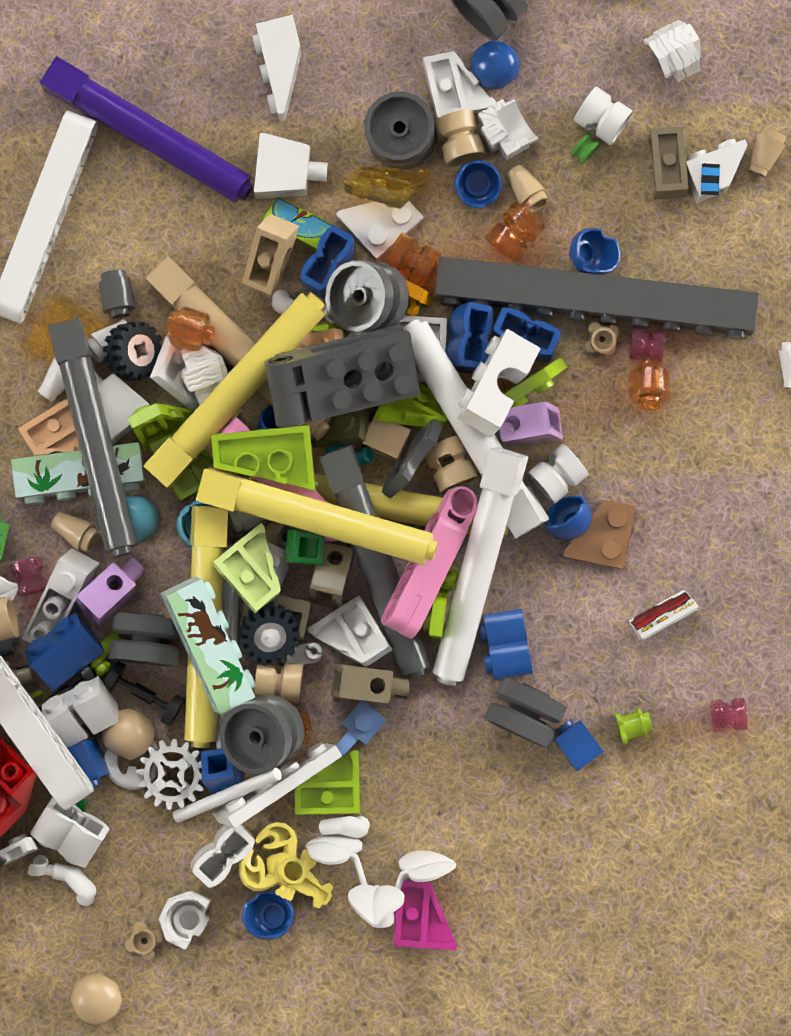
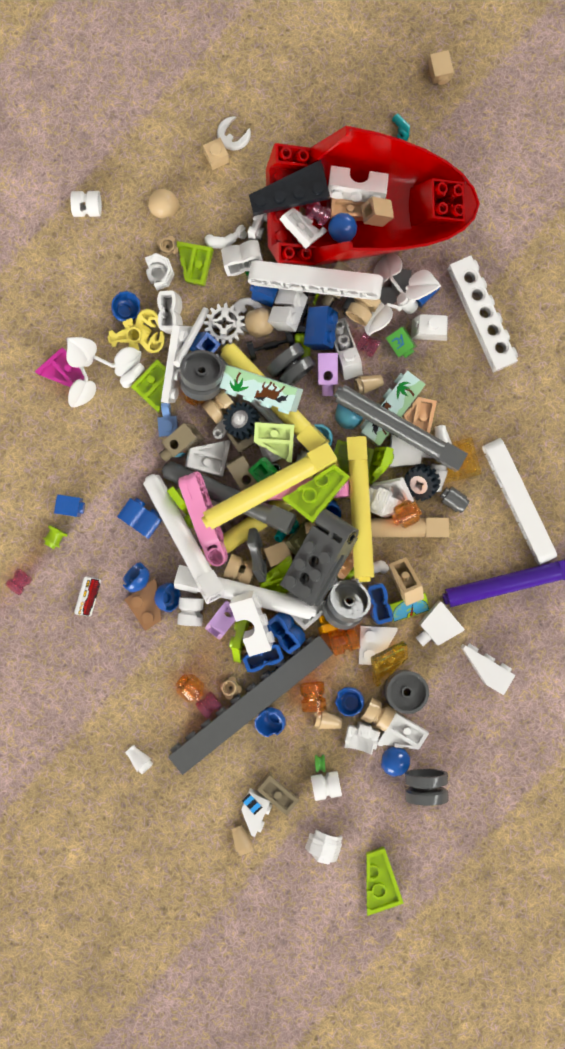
camera: 130 degrees right, 5 degrees up
dark grey wheel [483,677,567,749] -> none
none -> blue hair [123,562,150,592]
none -> lime wing [177,241,214,287]

